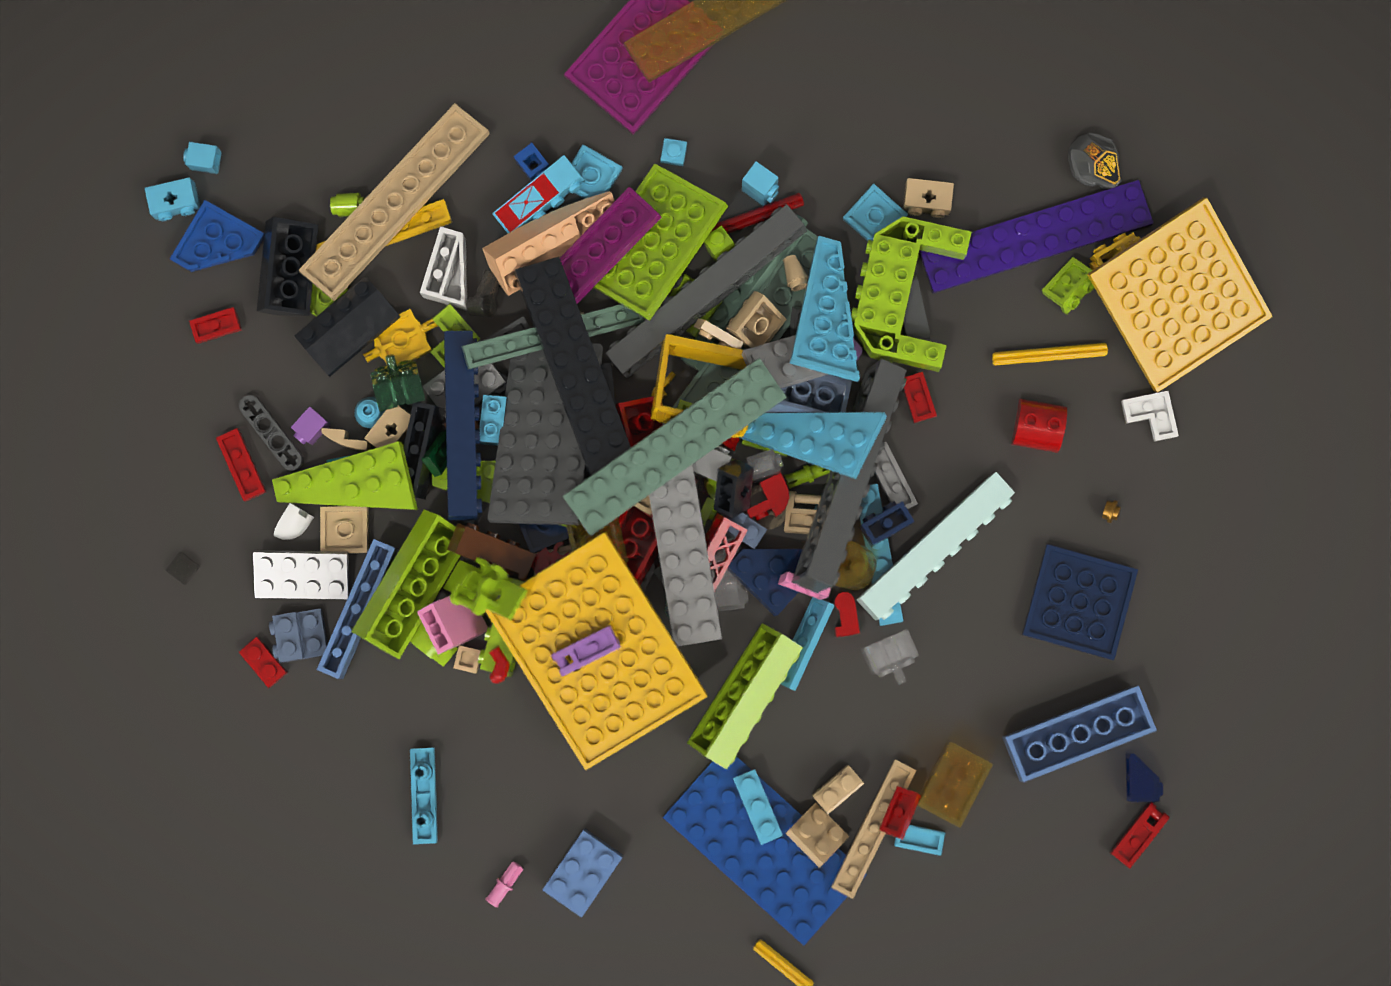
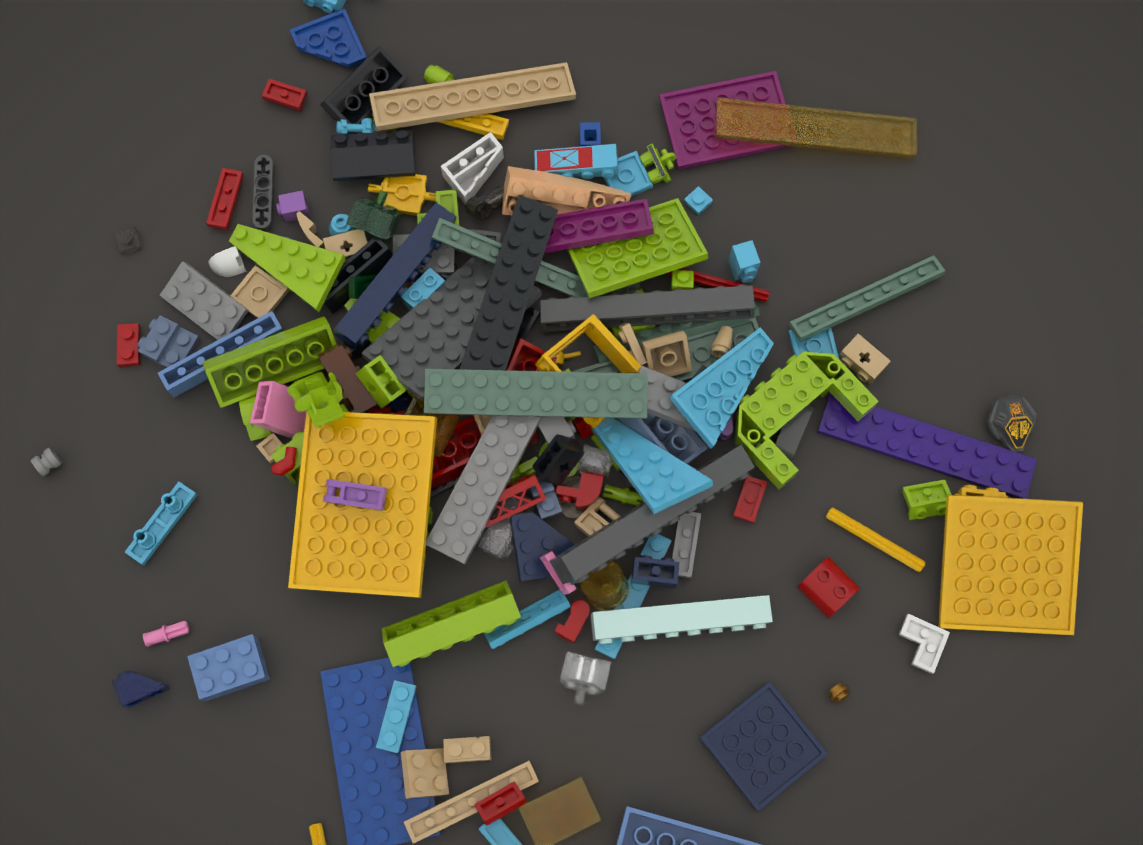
camera: 30 degrees right, 10 degrees down
none -> light grey wheel [31,447,62,477]
none -> clear blue slope [112,671,170,708]
none -> medium azure bar [336,118,376,135]
none -> lime brick [355,355,406,409]
none -> lime hips [640,144,676,184]
none -> sand green plate [789,255,945,342]

